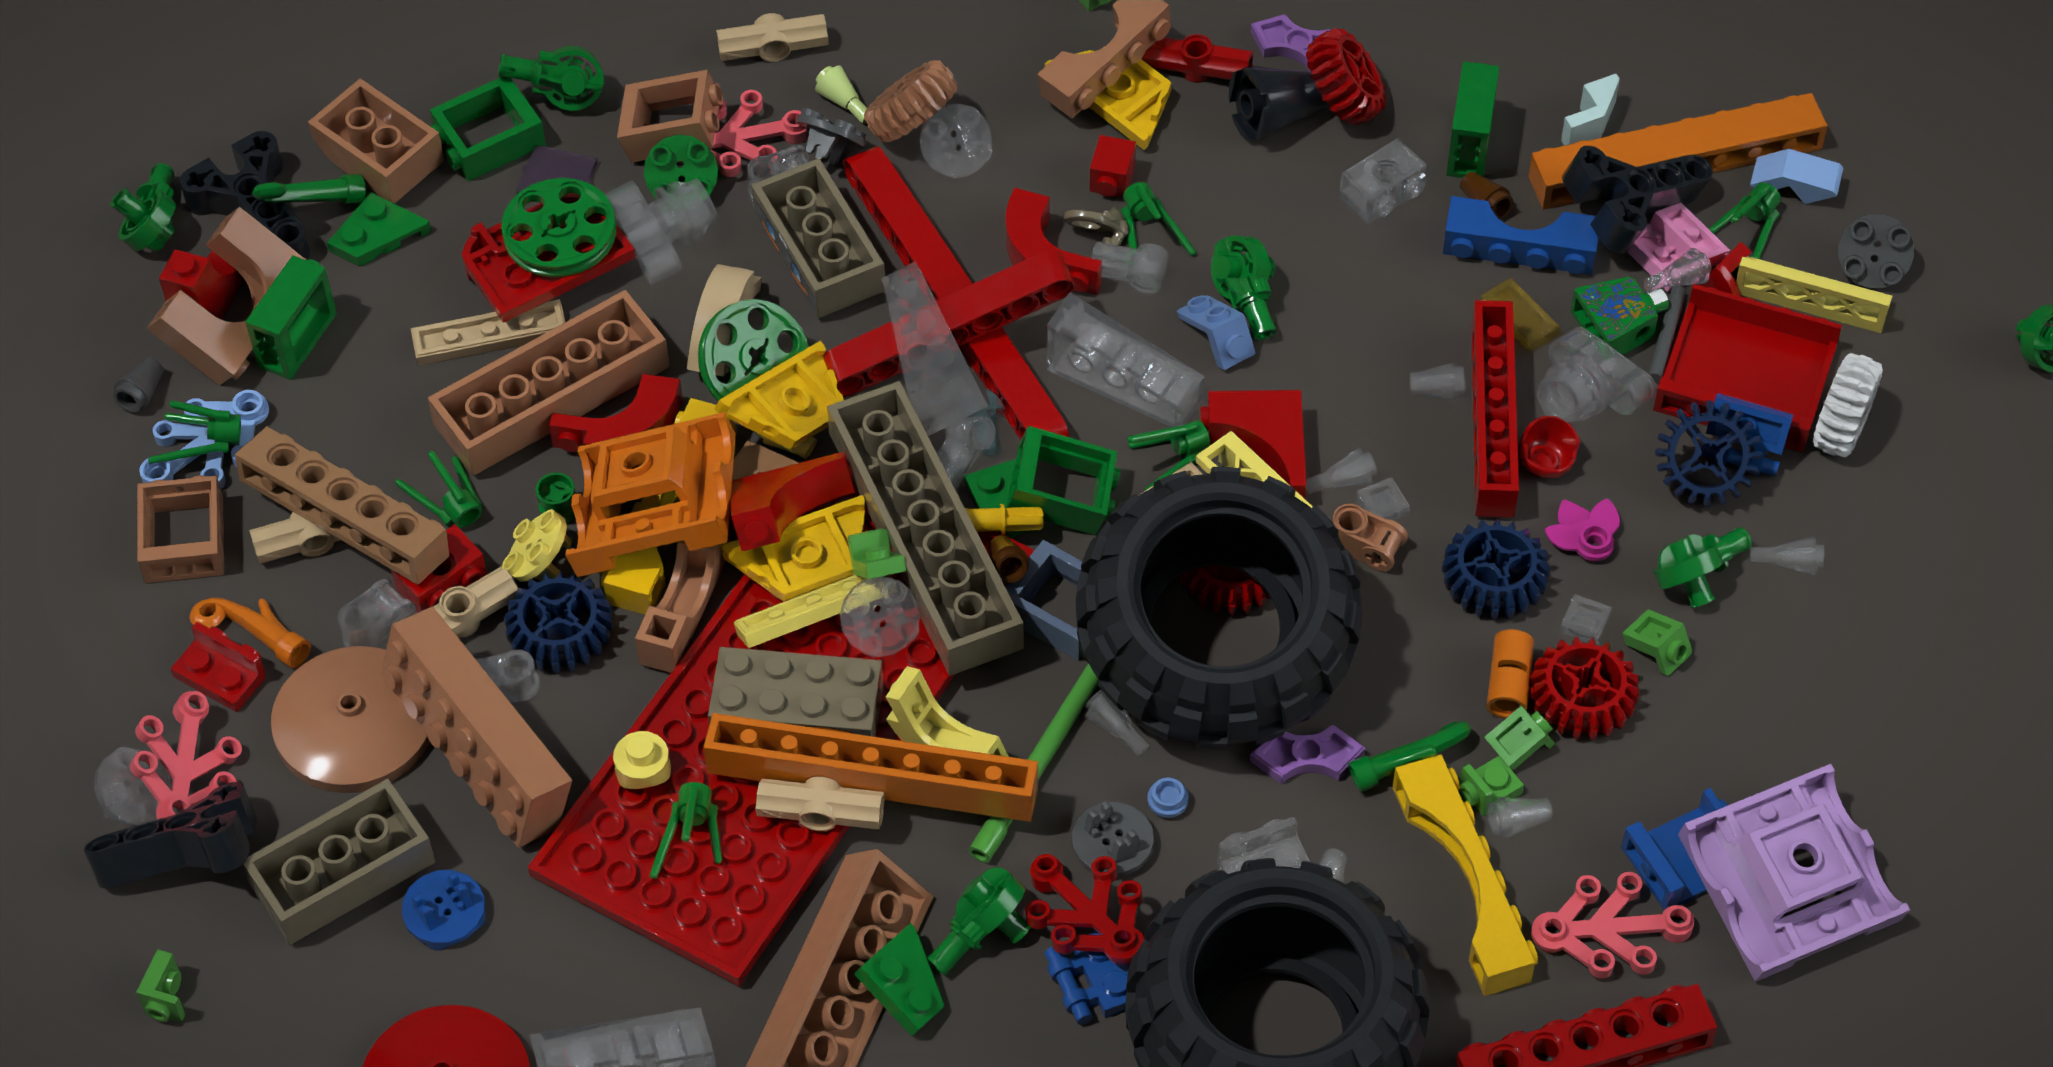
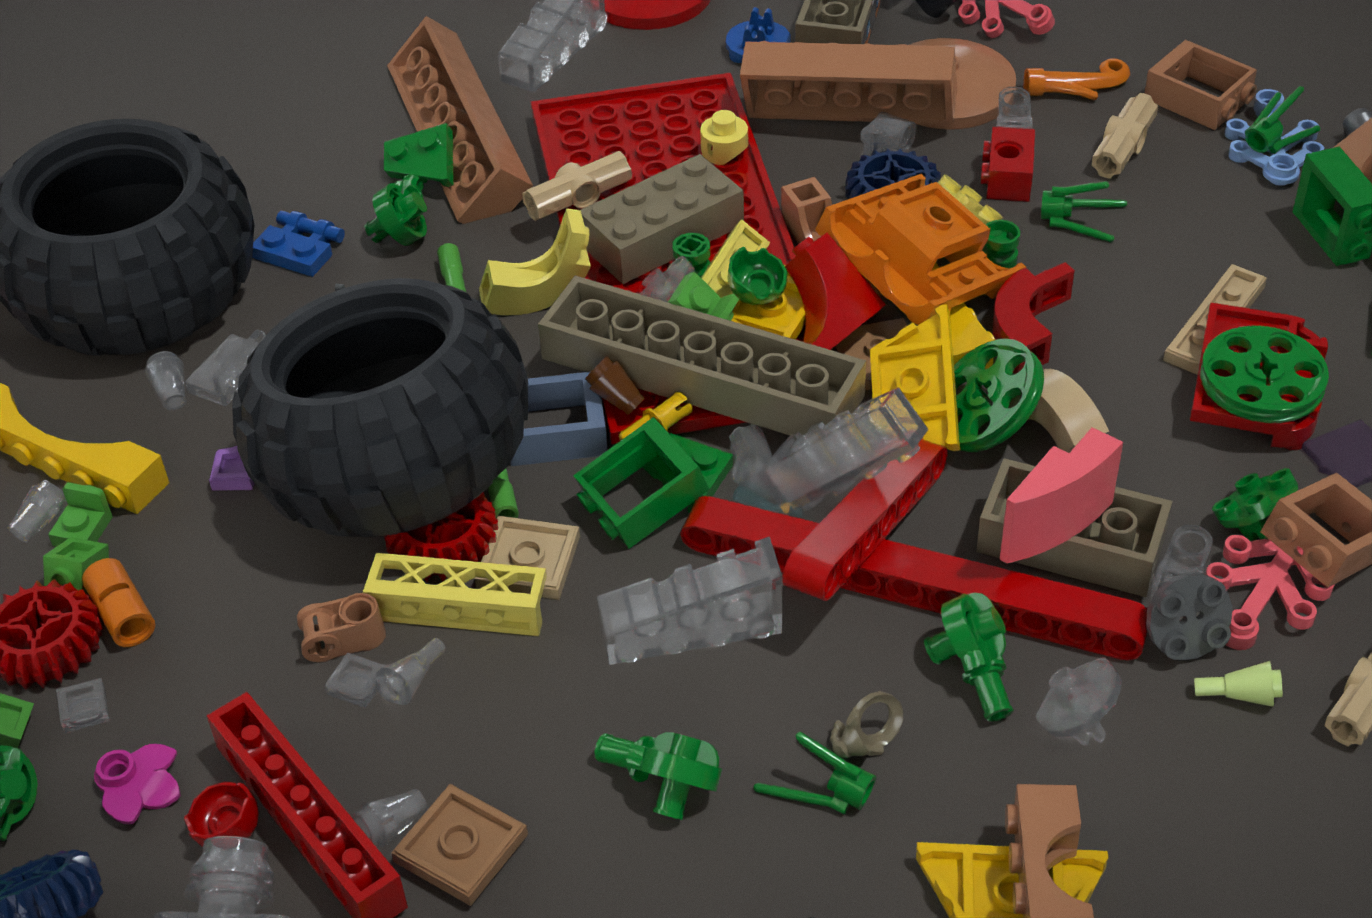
camera: 140 degrees right, 10 degrees down
red bracket [170,622,266,712] -> none
medium nougat brick [235,426,450,585] -> none
nougat brick [427,290,670,476] -> none
tan piece [433,567,517,638] -> none
clear beam [605,178,718,286] -> none
green plant [650,782,722,879] -> none
orange brick [704,713,1038,822] -> none
nougat gear [864,60,958,142] -> none
red arch [1006,187,1102,295] -> none
red plant [1025,854,1144,966] -> none
red brick [1089,135,1136,198] -> none
clear piece [1092,242,1170,294] -> none
green plant [1127,420,1210,491] -> none
medium blue bracket [1177,295,1256,370] -> none
red arch [1200,390,1306,499] -> none
green plant [1348,721,1471,793] -> none
dark blue gear [1442,518,1550,621] -> none
none -> medium nougat plate [391,784,528,906]
none -> green wheel [672,233,711,283]
none -> green hair [727,247,787,305]
none -> green pin [924,593,1014,722]
none -> coral slope [1000,427,1123,564]

